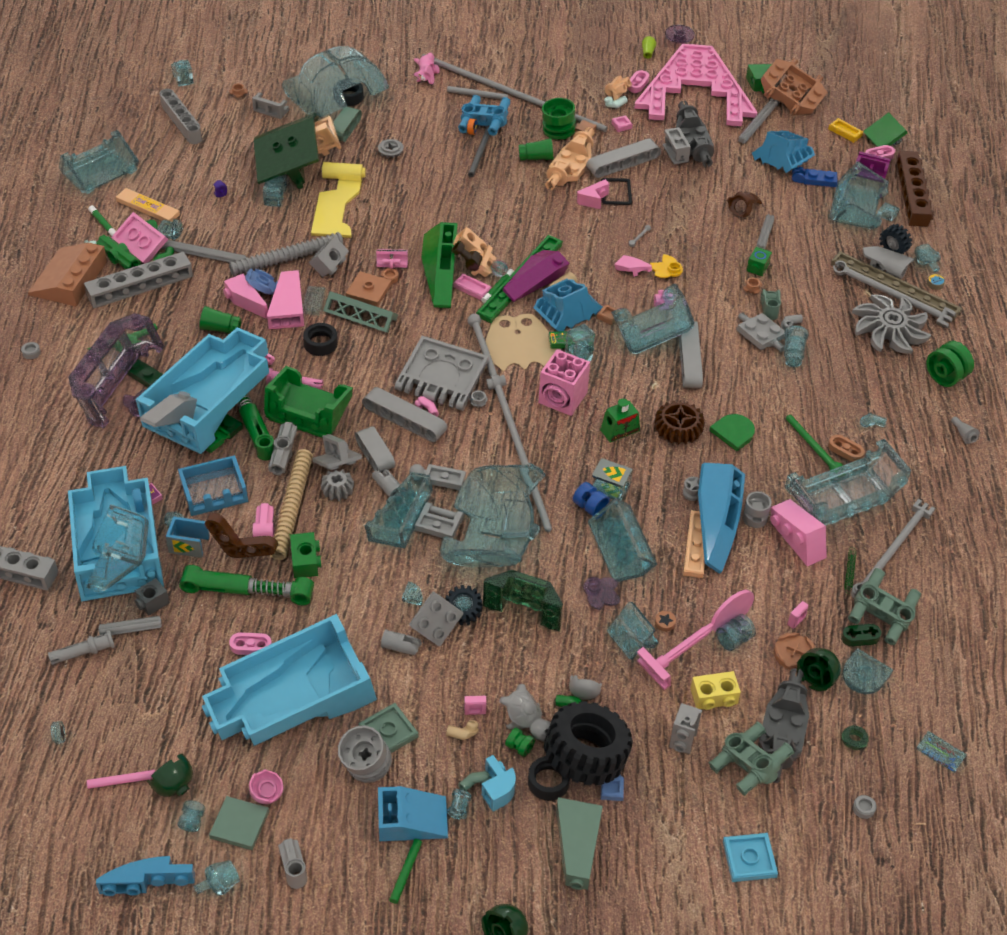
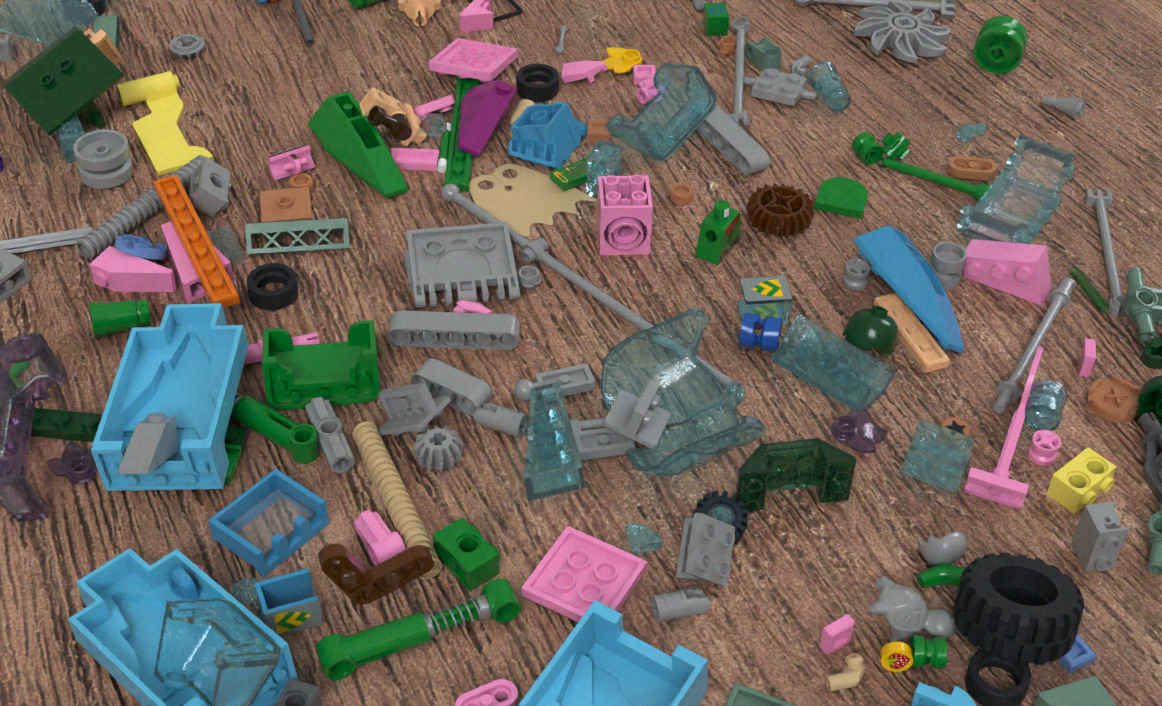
camera: 30 degrees left, 5 degrees down
none -> light grey wheel [73,129,134,189]
none -> orange tile [153,175,240,308]
none -> bright pink plate [412,94,455,120]
none -> bright pink plate [429,38,518,82]
none -> black tyre [516,64,559,102]
none -> bright pink plate [521,526,648,622]
none -> light grey bracket [603,378,671,449]
none -> bright pink tile [632,65,657,85]
none -> nougat tile [669,183,694,205]
none -> light grey hinge [727,16,751,127]
none -> dark green cylinder [842,306,899,354]
none -> green wheel [851,132,884,165]
none -> yellow tile [880,641,913,672]
none -> green gear [881,132,910,160]
none -> light grey bar [993,277,1076,414]
none -> bright pink wheel [1028,430,1061,466]

